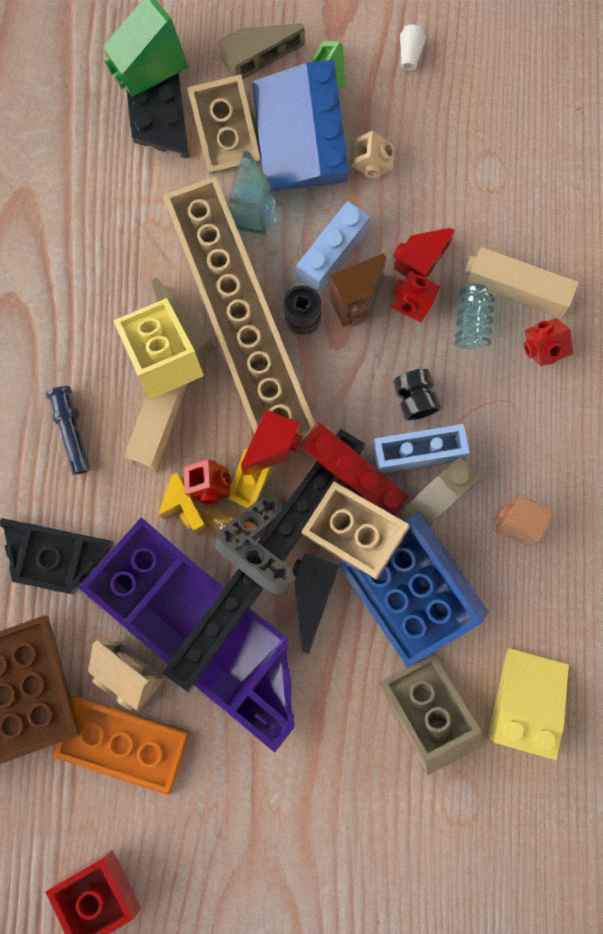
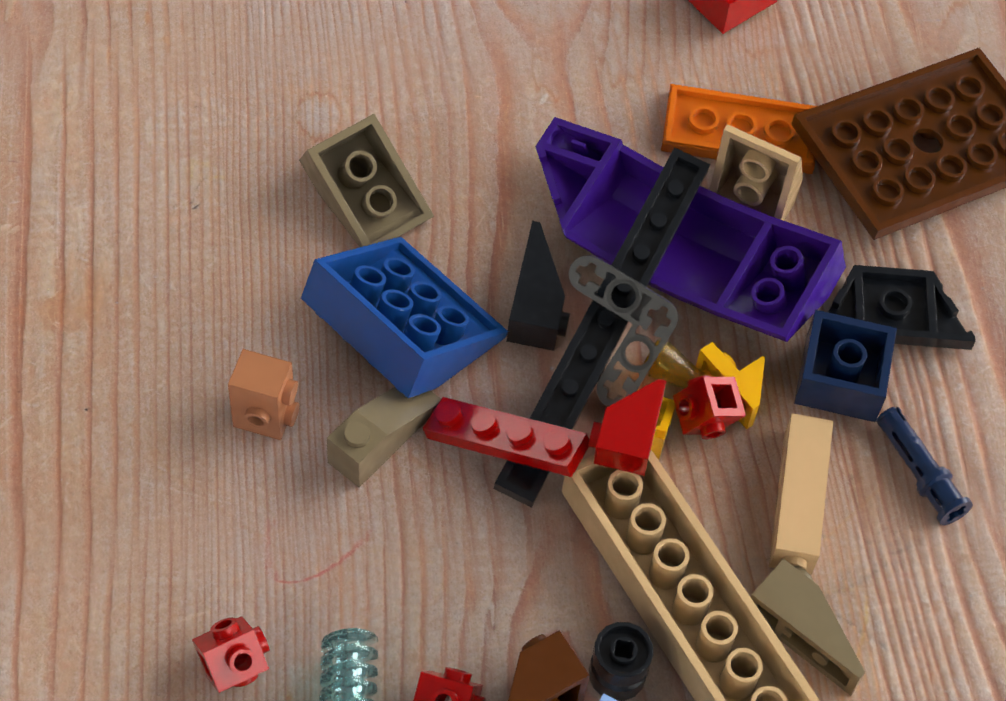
camera: 160 degrees right, 20 degrees down
light yellow slope [114,298,204,400] -> none
tan slope [301,482,410,579] -> none
light blue brick [373,424,470,474] -> none
black wheel [393,369,441,421] -> none
light yellow slope [487,648,569,760] -> none
none -> dark blue brick [794,310,897,422]

